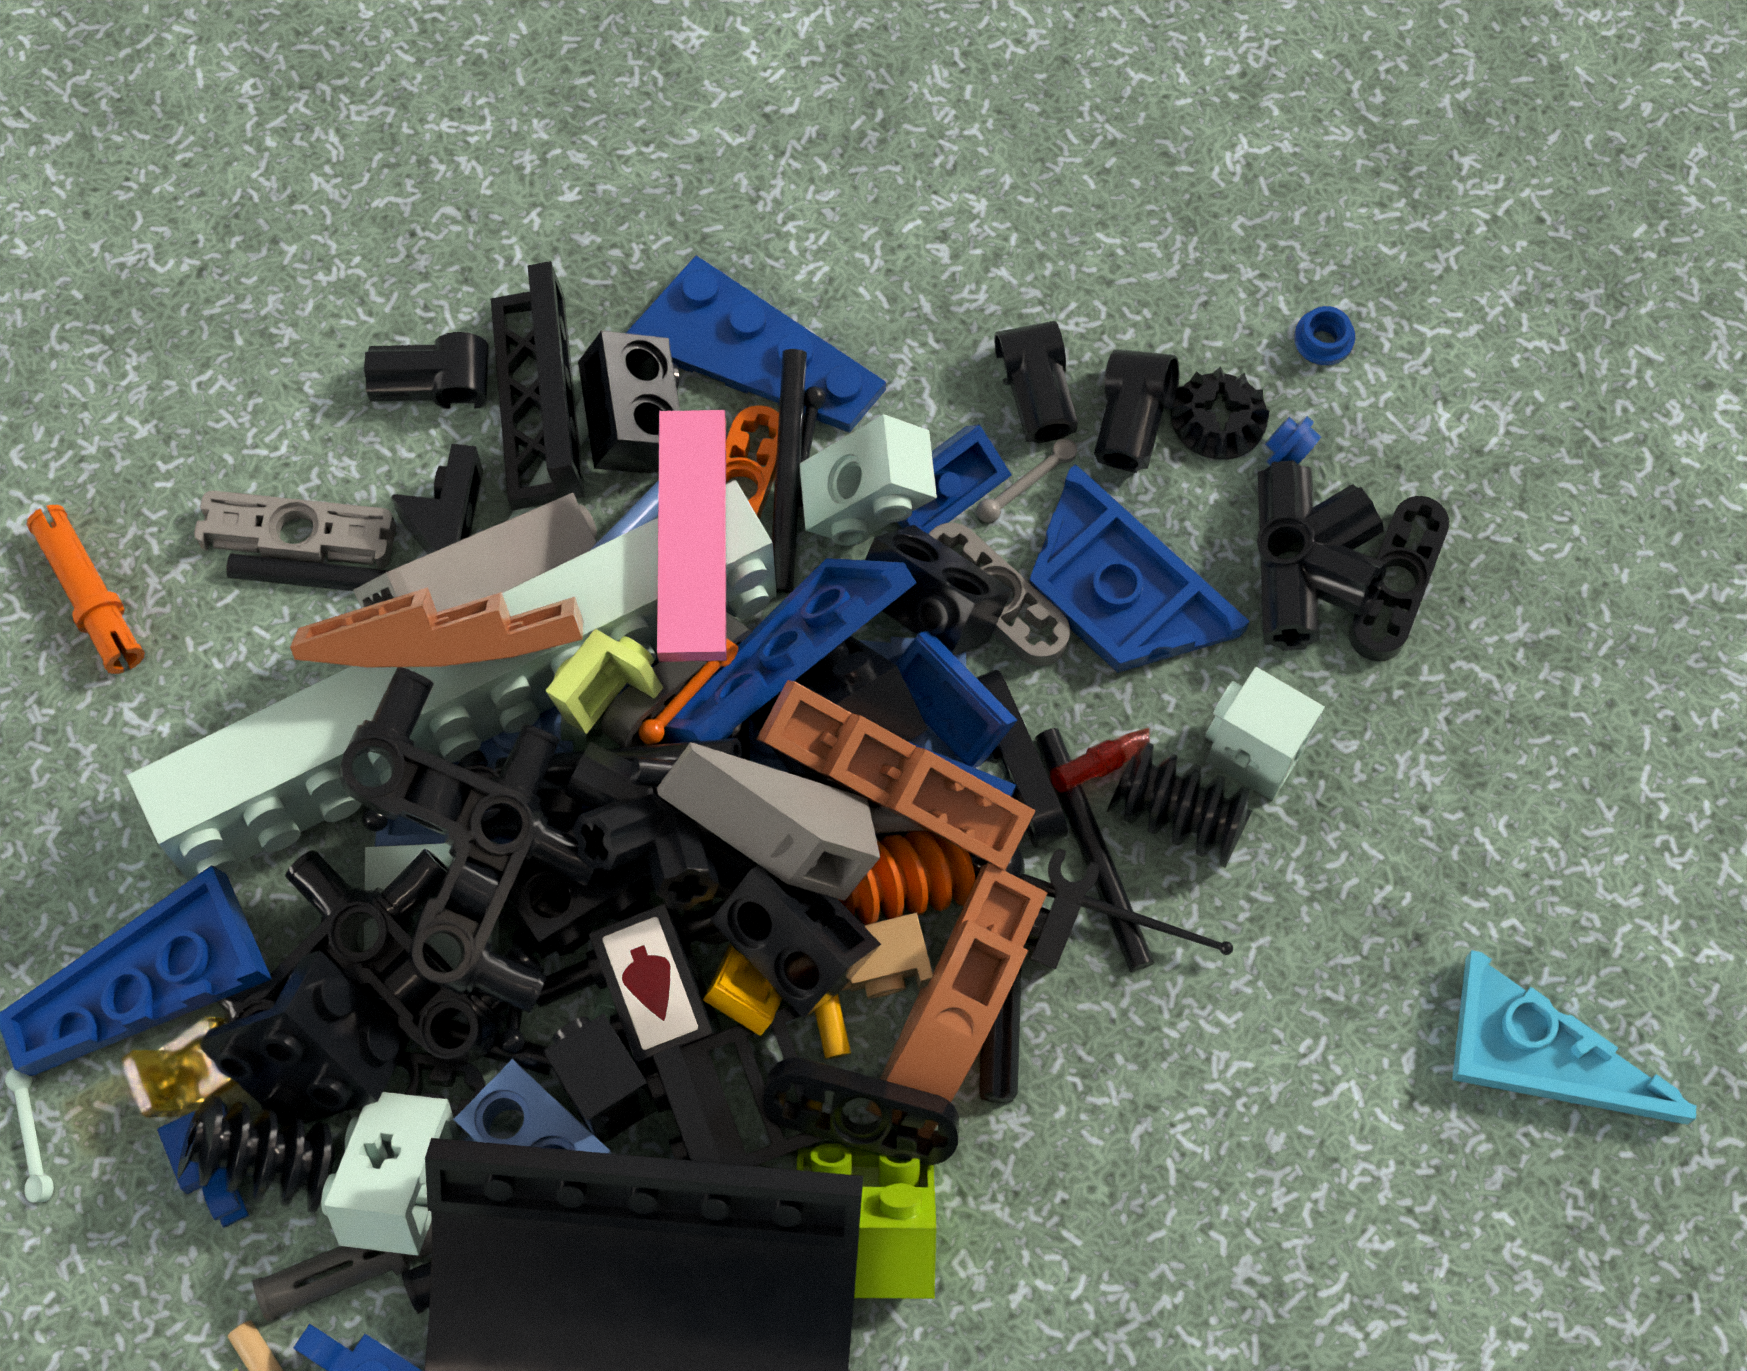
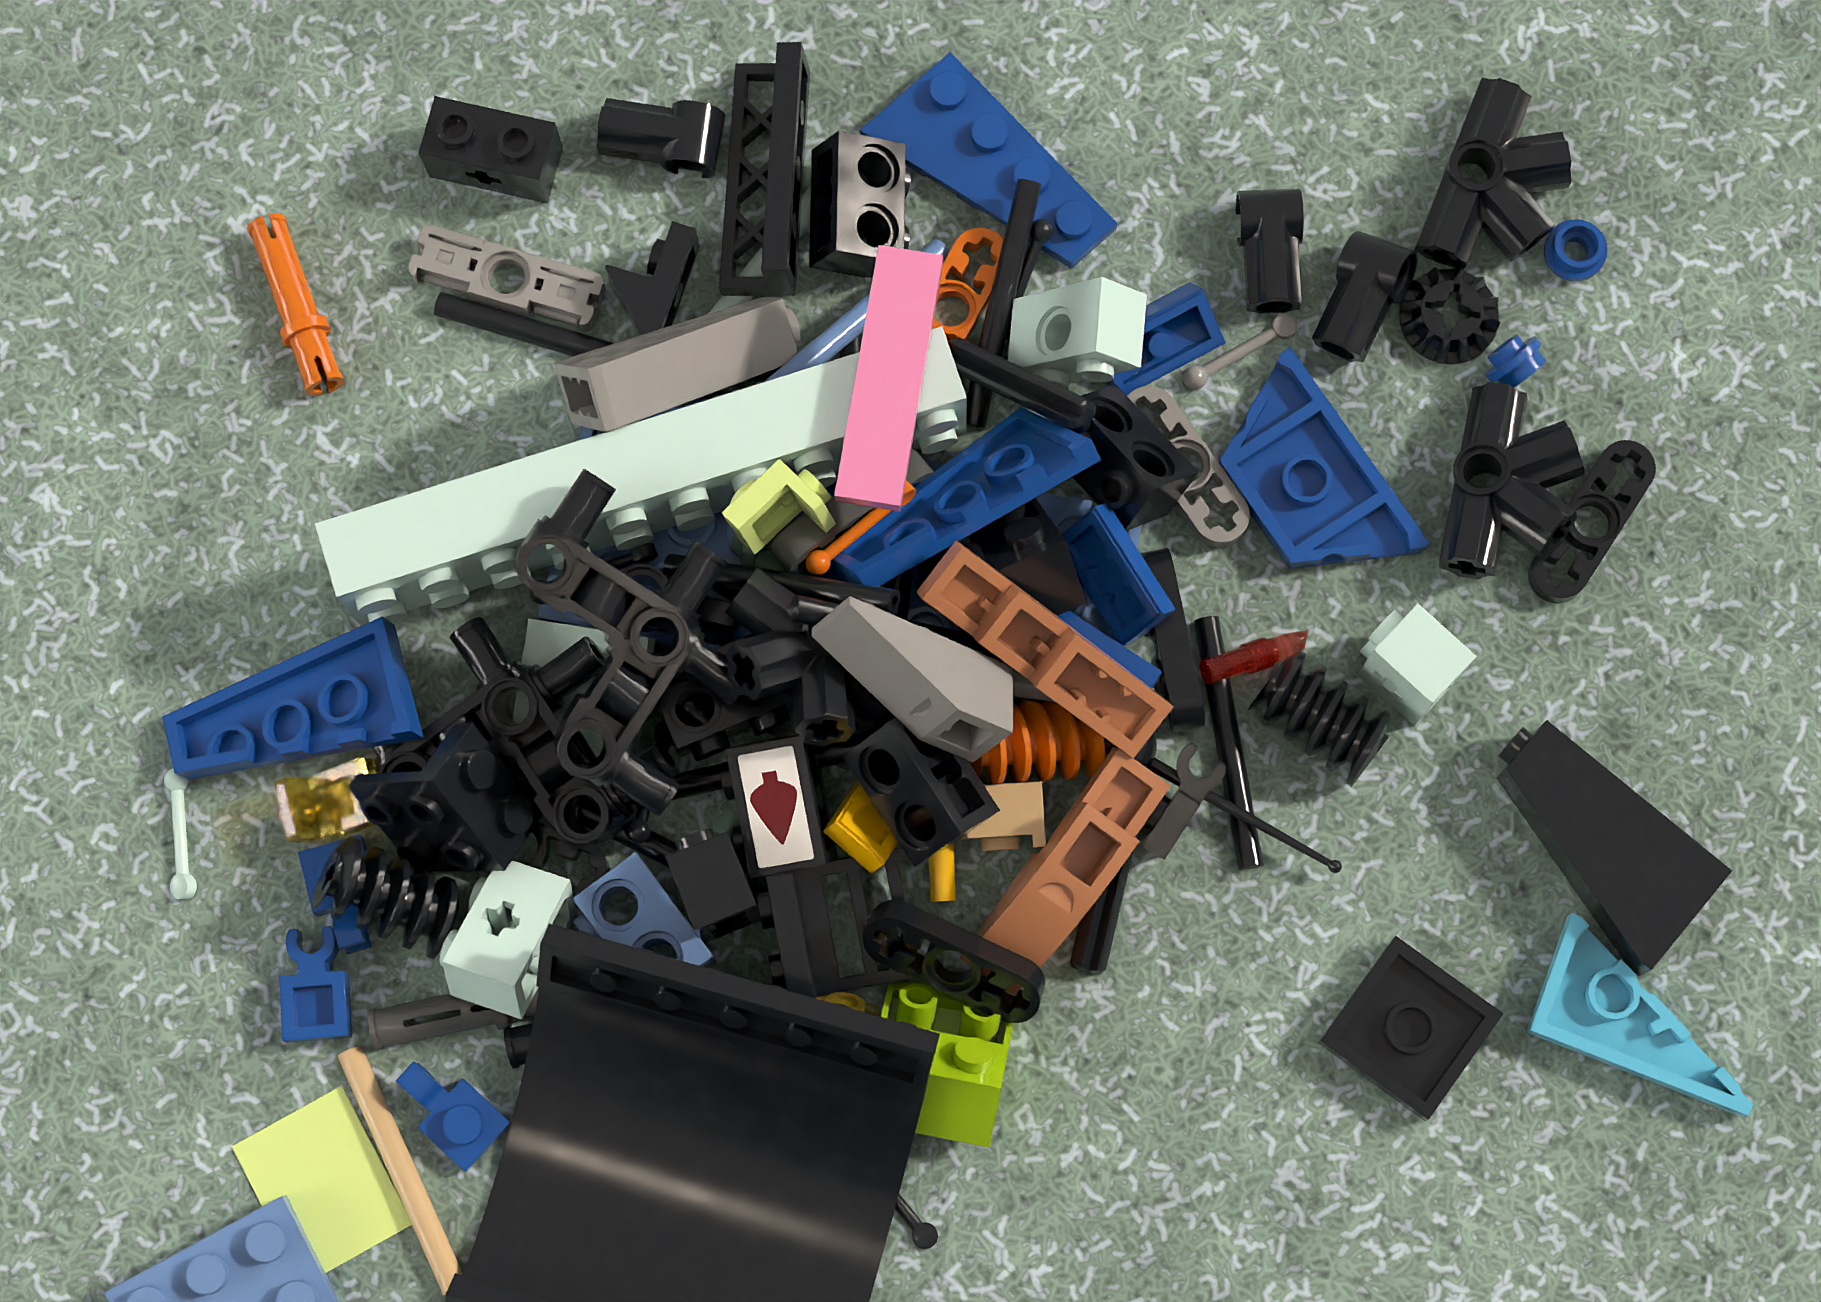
camera: 15 degrees right, 10 degrees up
nougat slope [290,587,584,667] -> none
none -> blue plate [279,926,352,1043]
none -> black brick [419,96,563,204]
none -> black axle [948,337,1097,433]
none -> black plate [1318,936,1504,1121]
none -> black piece [1414,78,1572,269]
none -> black slope [1496,720,1732,976]

